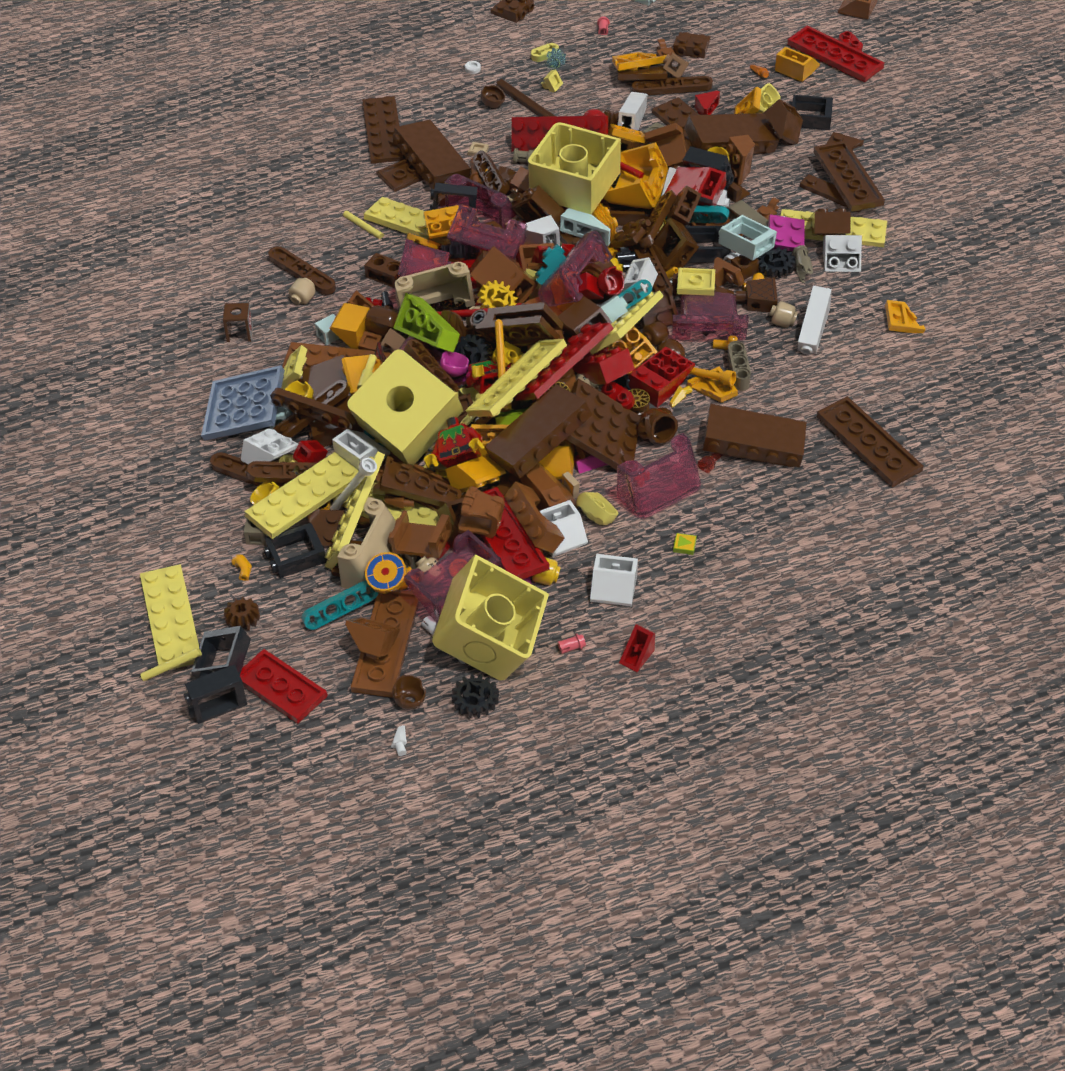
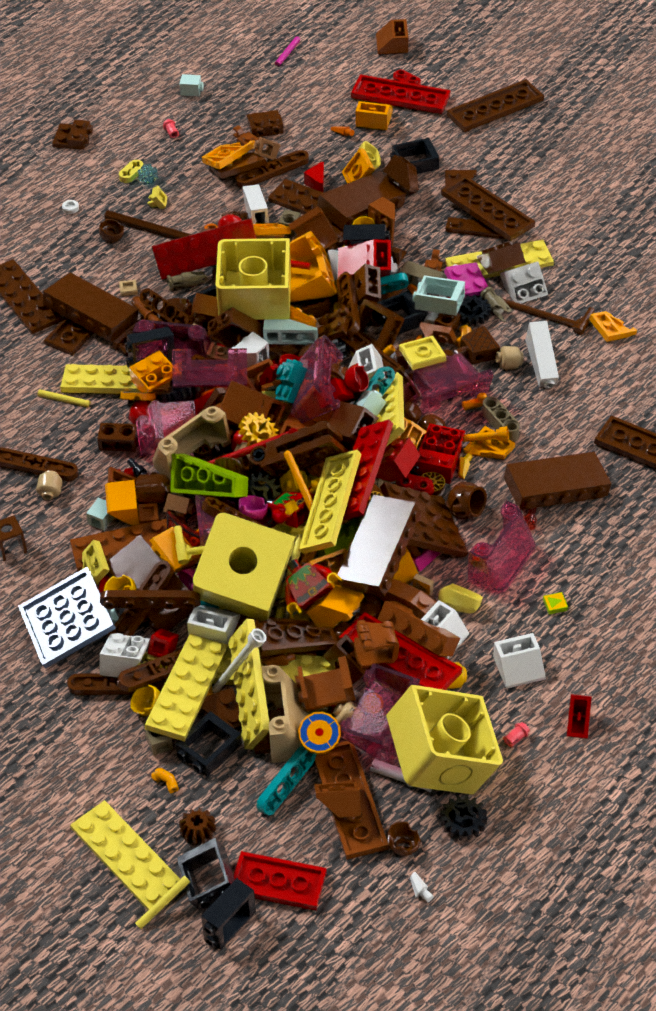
camera: 25 degrees left, 0 degrees up
none -> reddish brown plate [447,79,544,132]
none -> reddish brown bar [502,298,595,335]

